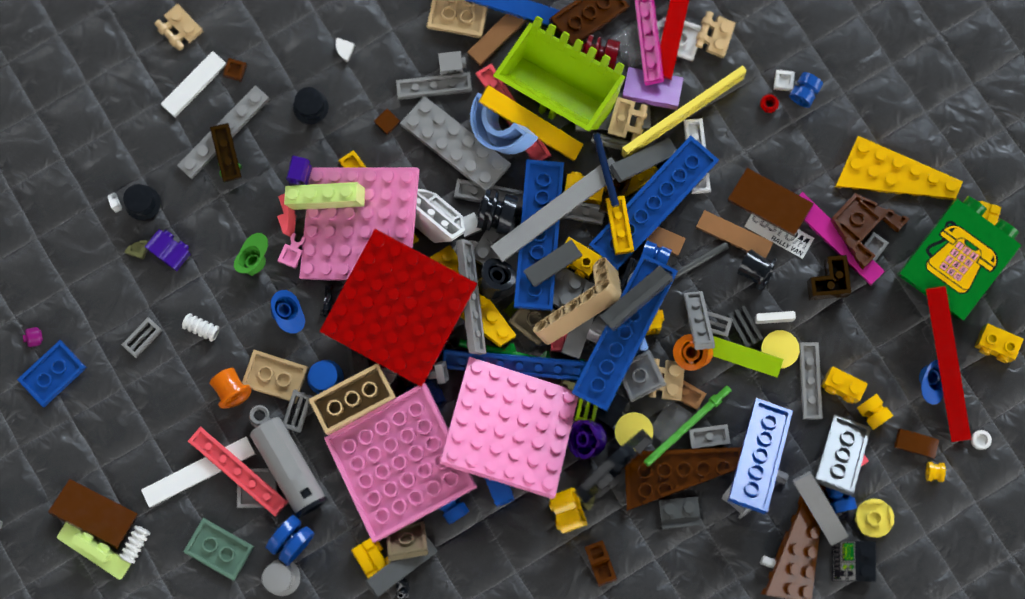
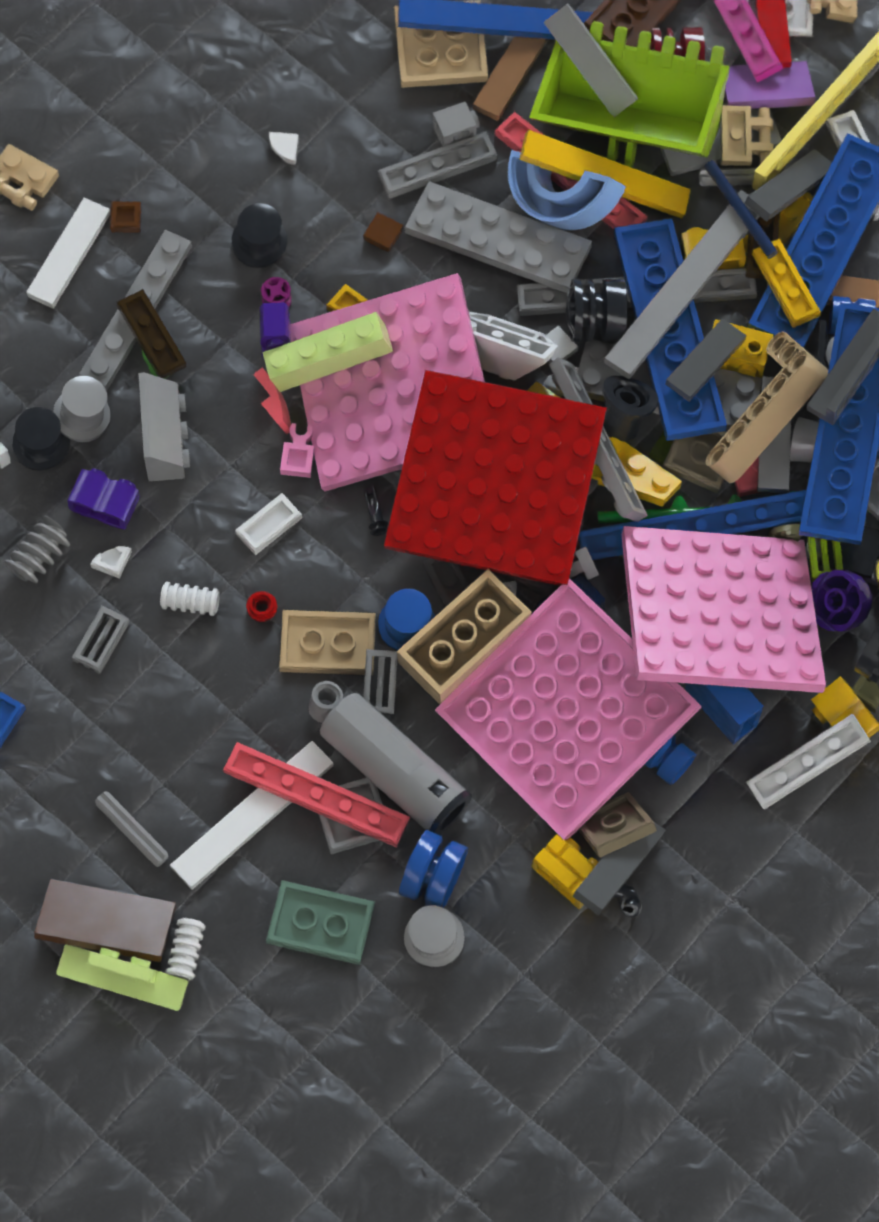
camera: 20 degrees left, 10 degrees down
olive tile [124,240,149,260] -> none
orange piece [209,368,252,408] -> none
bright green piece [234,233,268,276] -> none
blue piece [270,290,305,334] -> none
none -> light grey piece [3,515,70,584]
none -> light grey piece [53,376,111,442]
none -> white tile [90,546,132,579]
none -> light grey axle [95,791,168,867]
none -> light grey slope [138,373,190,482]
none -> white tile [235,493,302,555]
none -> red plate [246,591,277,622]
none -> magenta wheel [261,277,292,308]
none -> light grey tile [543,3,639,117]
none -> white tile [746,714,871,810]

